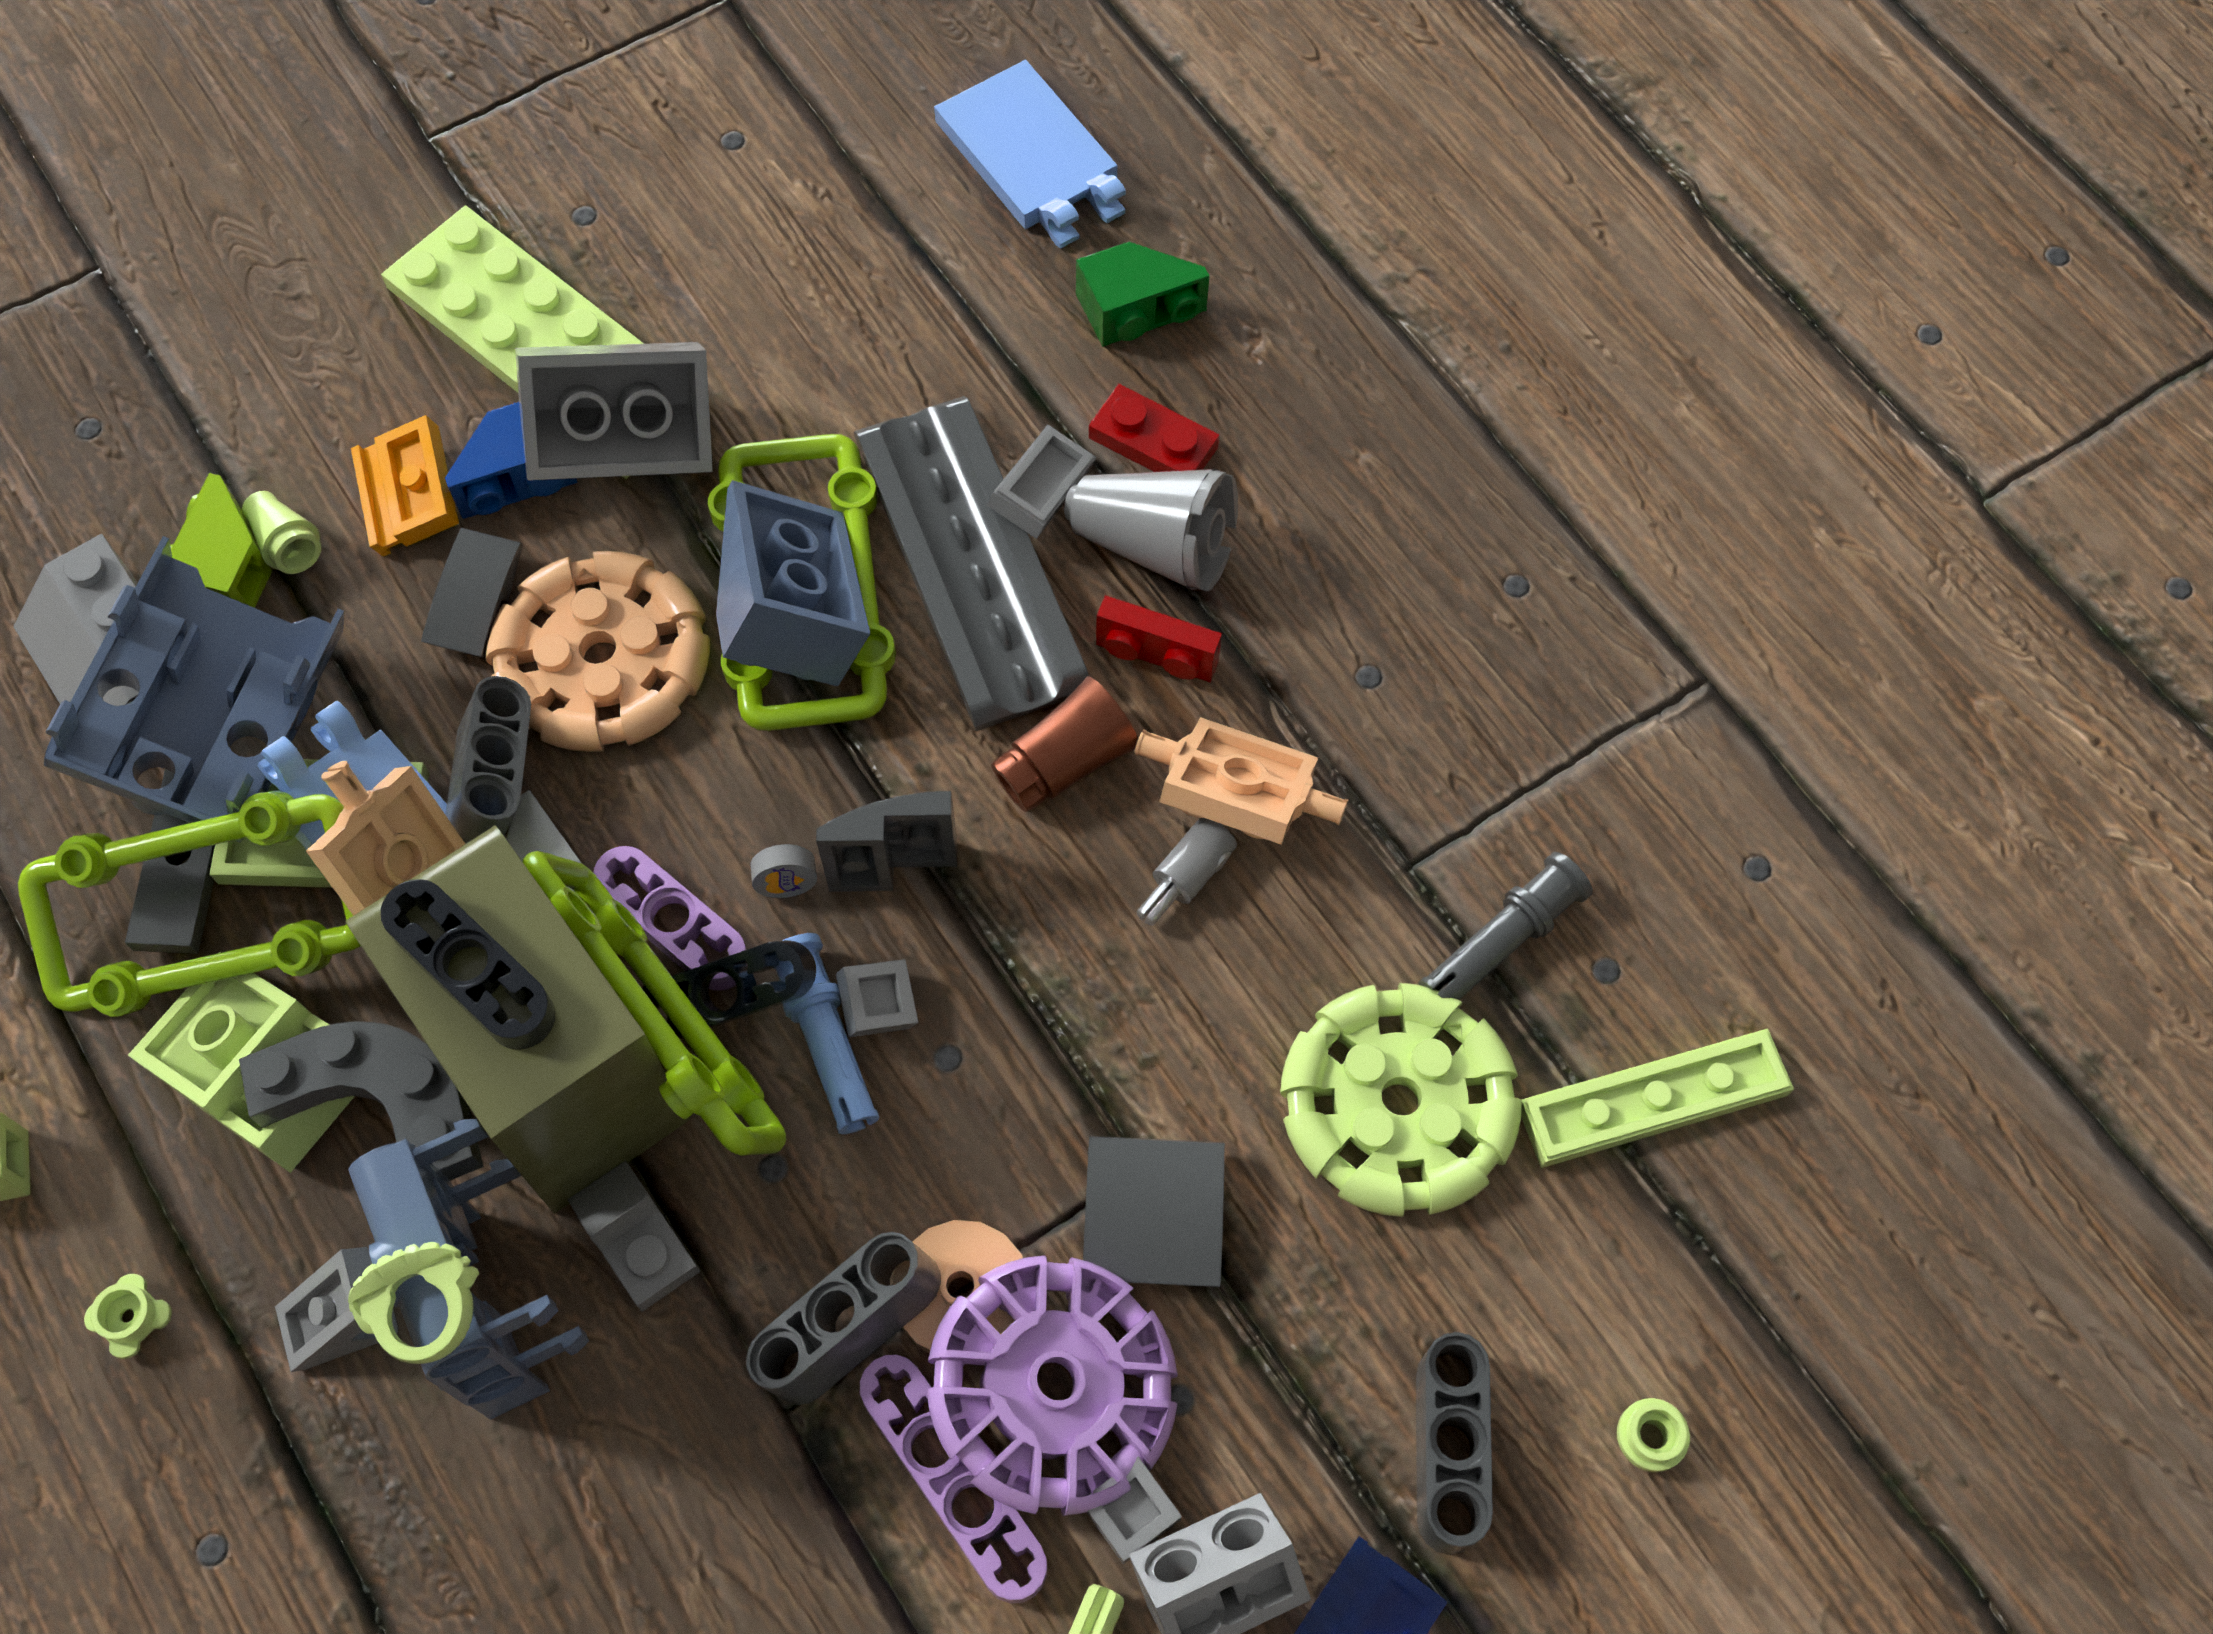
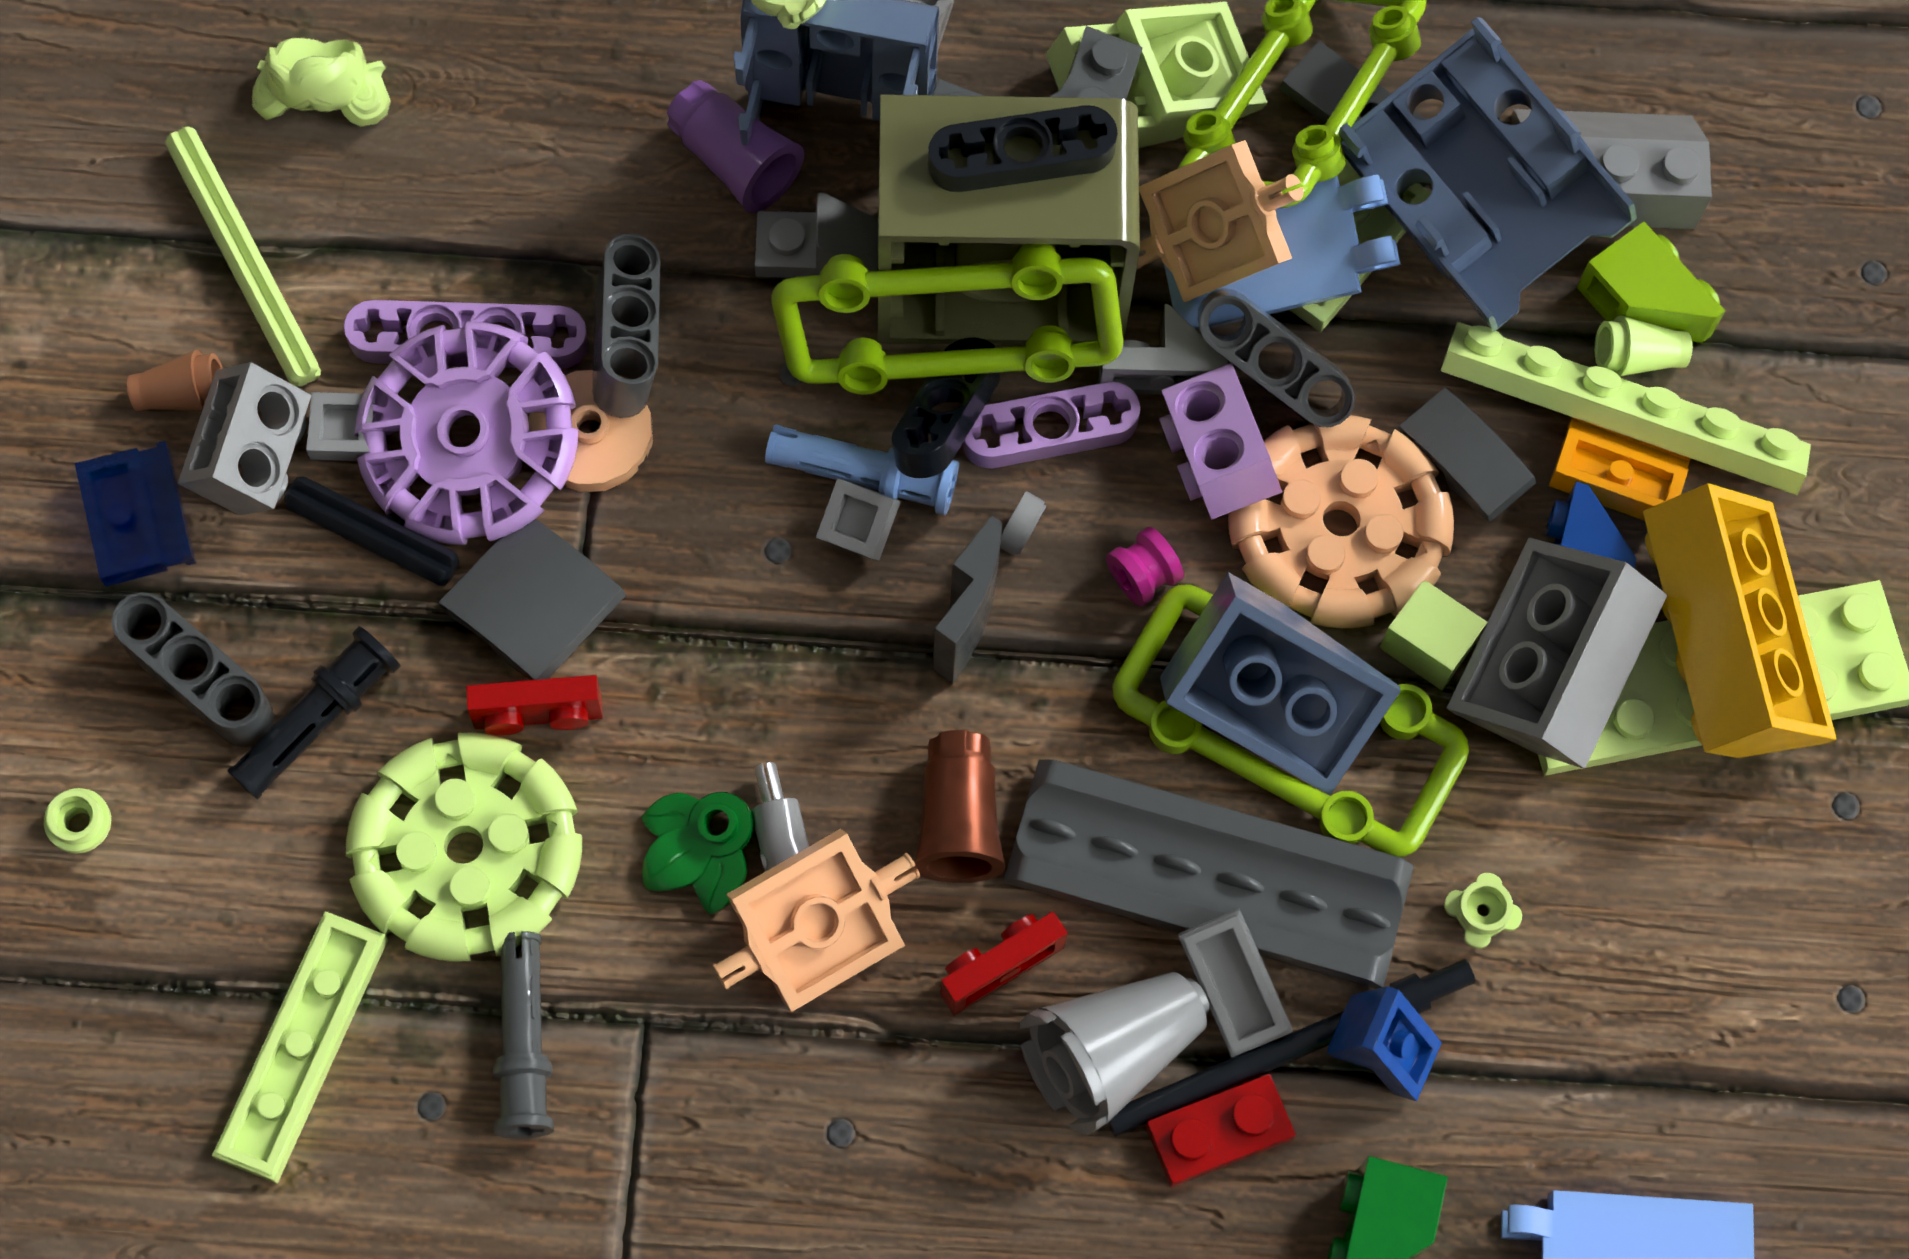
camera: 125 degrees right, 5 degrees up
none -> black pin [227,626,401,800]
none -> black axle [284,476,459,586]
none -> red plate [466,675,603,735]
none -> green plate [641,792,754,915]
none -> medium lavender plant [666,80,804,213]
none -> dark pink wheel [1106,527,1184,606]
none -> black bar [1108,959,1476,1137]
none -> lavender brick [1159,363,1282,520]
none -> blue slope [1327,986,1442,1101]
none -> yellowish green panel [1380,581,1488,691]
none -> yellowish green plate [1440,321,1811,495]
none -> yellowish green plate [1444,873,1522,949]
none -> yellow slope [1643,483,1837,758]

